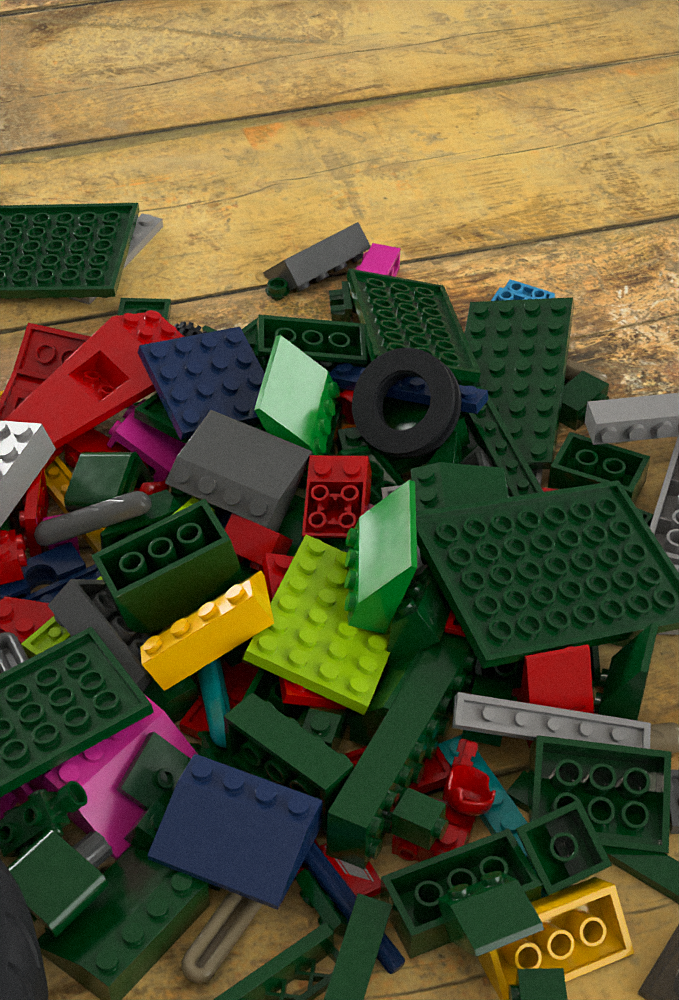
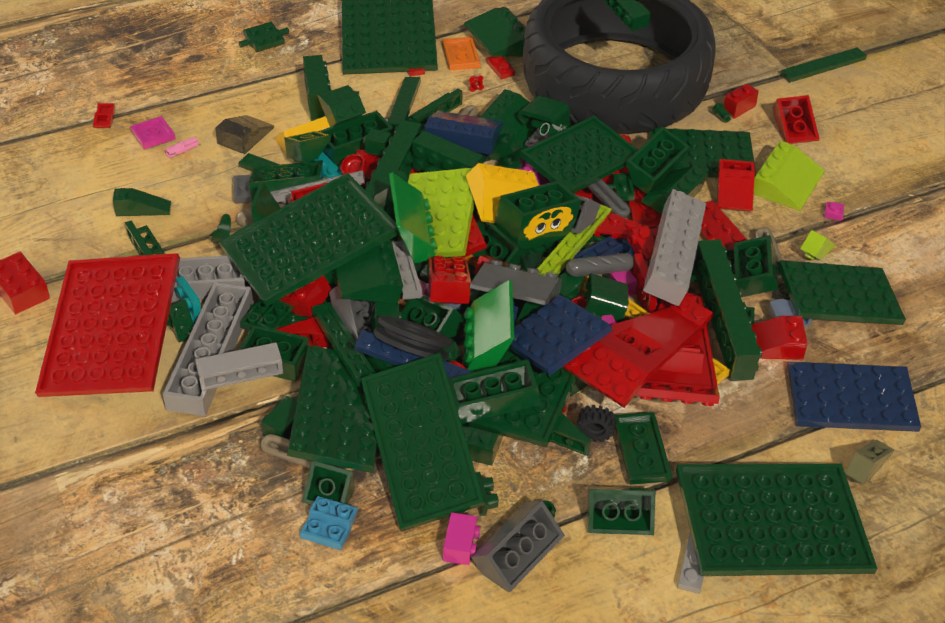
camera: 170 degrees right, 0 degrees up
none -> dark green slope [587,486,656,535]

